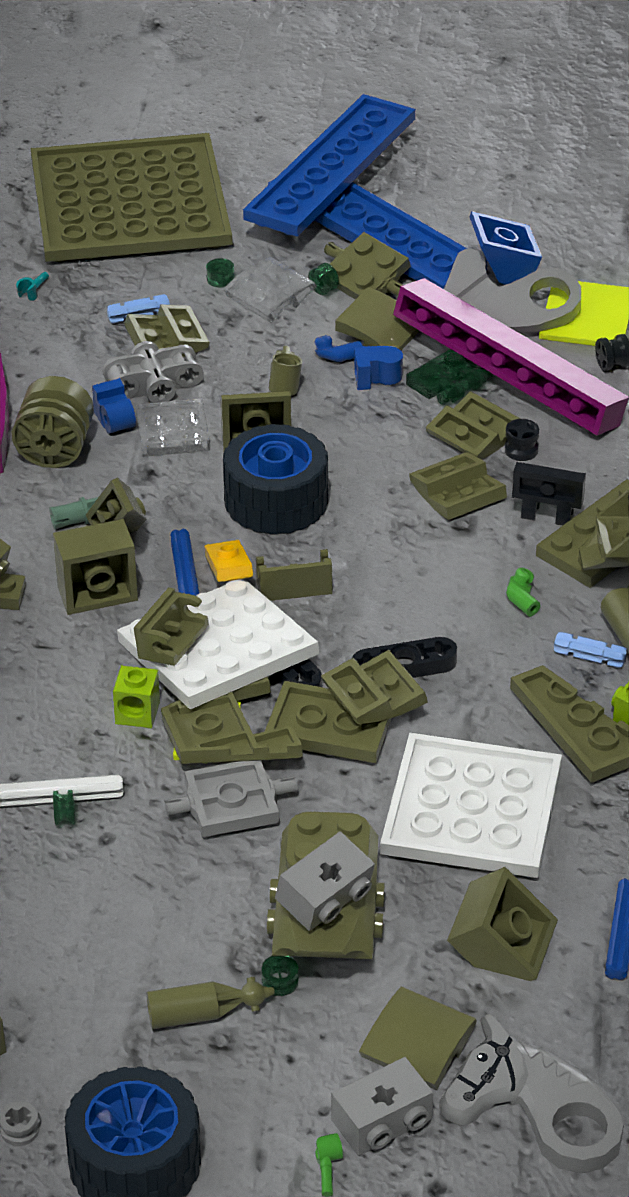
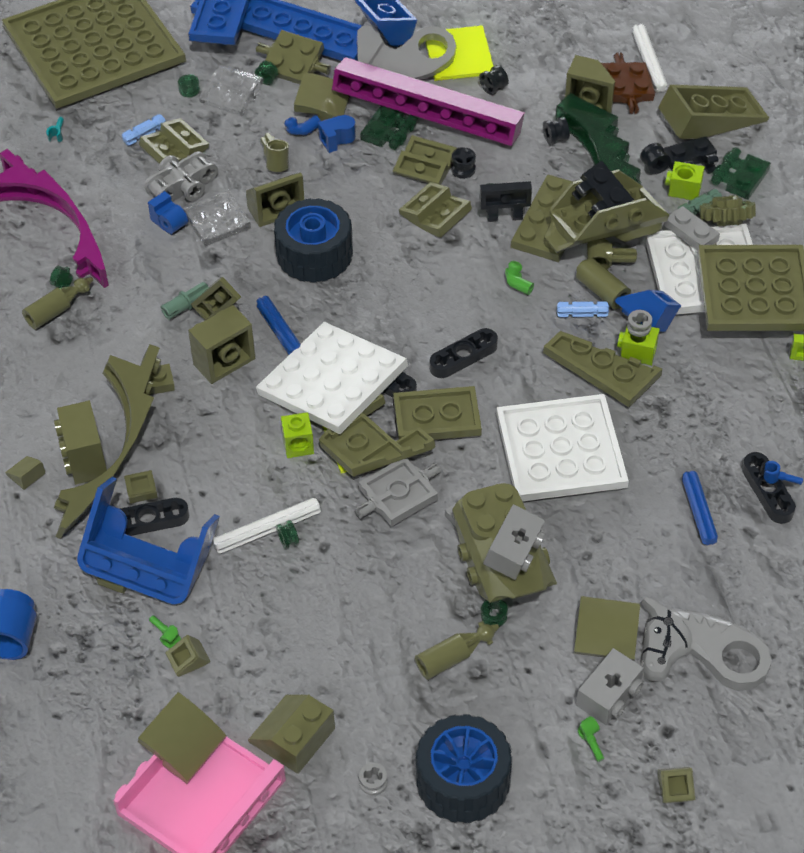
camera: 20 degrees left, 10 degrees up
olive wheel [11,376,94,468] -> none
olive hinge [134,587,209,666] -> none
yellow plate [204,540,253,582] -> none
olive hinge [256,549,332,601] -> none
olive slope [321,650,428,724] -> none
olive slope [447,867,558,981] -> none

